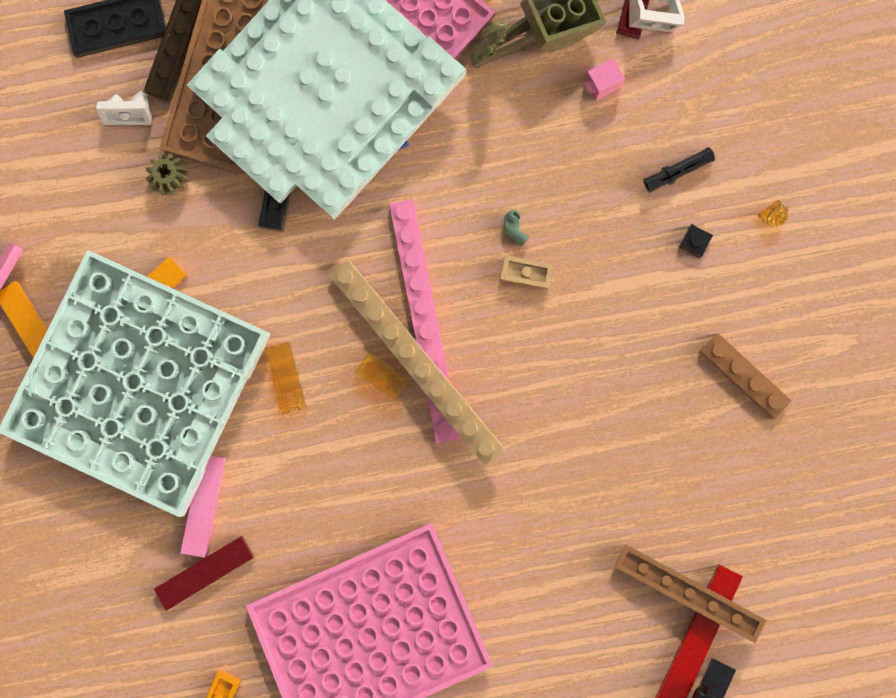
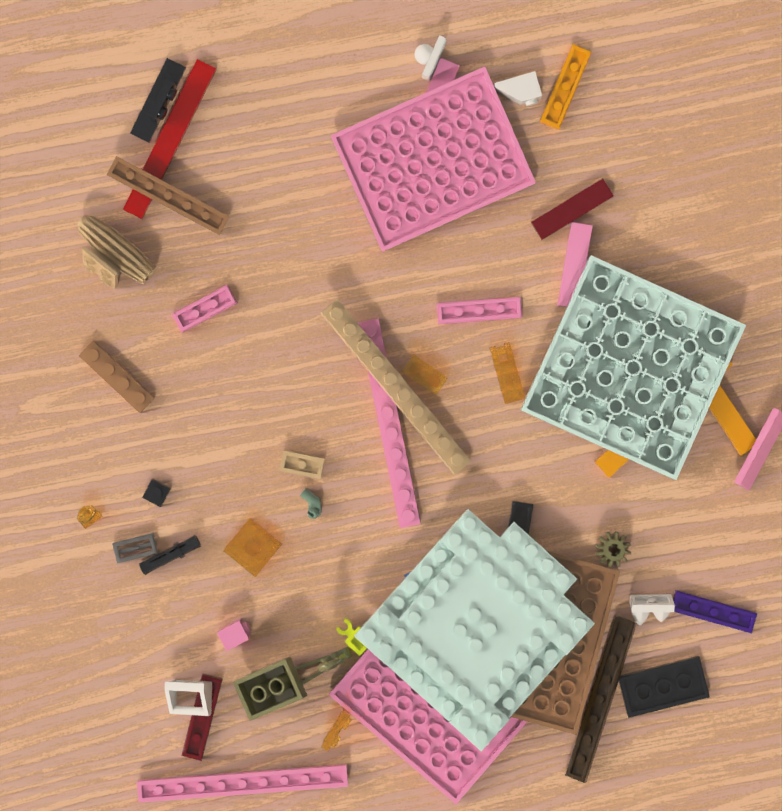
camera: 175 degrees right, 5 degrees up
none -> tan plate [77,215,156,289]
none -> flat silver tile [112,533,159,564]
none -> bright pink tile [172,285,238,333]
none -> clear yellow plate [223,518,282,577]
none -> neon yellow plate [336,618,367,656]
none -> bright pink tile [437,297,522,324]
none -> dark purple tile [673,590,758,634]

